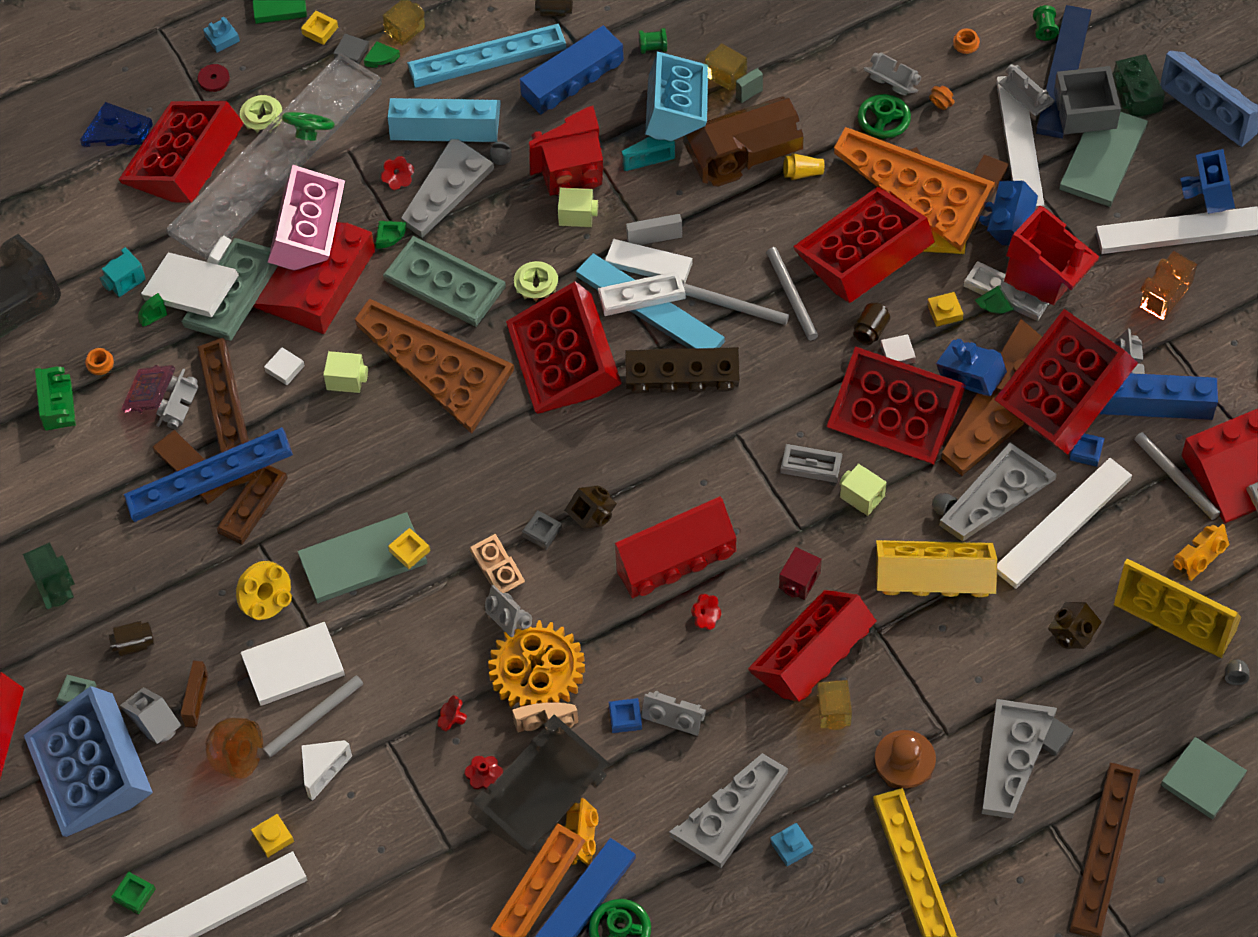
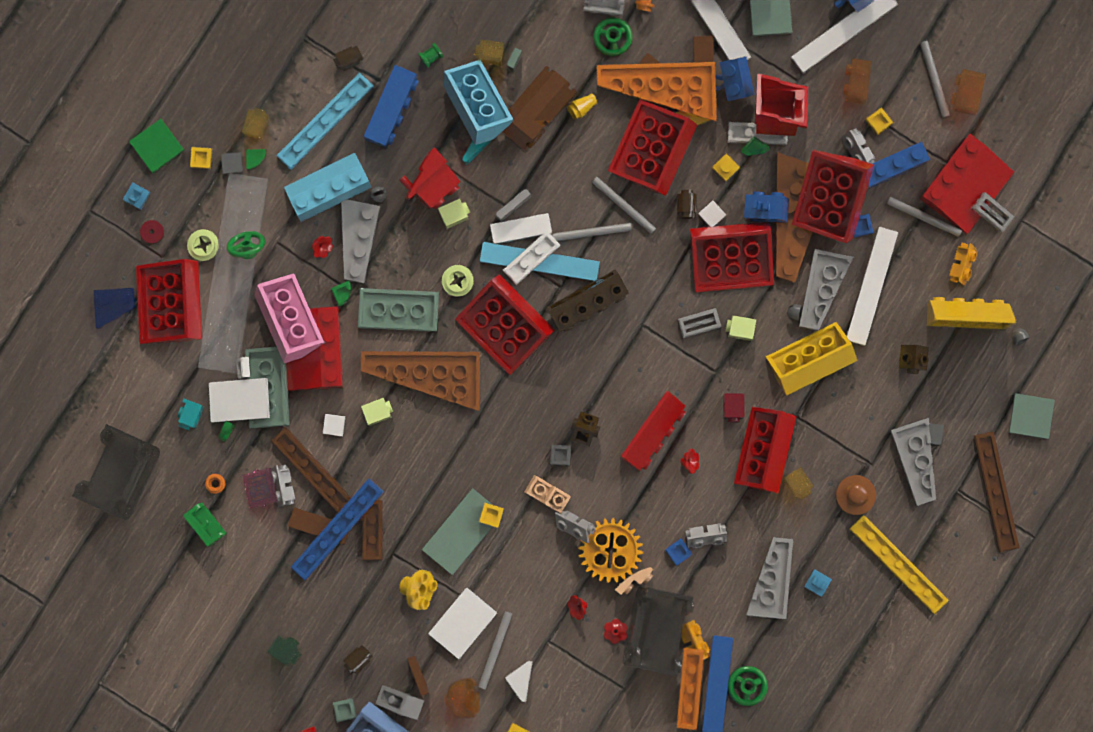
camera: 30 degrees left, 25 degrees up
none -> yellow tile [865,107,893,135]

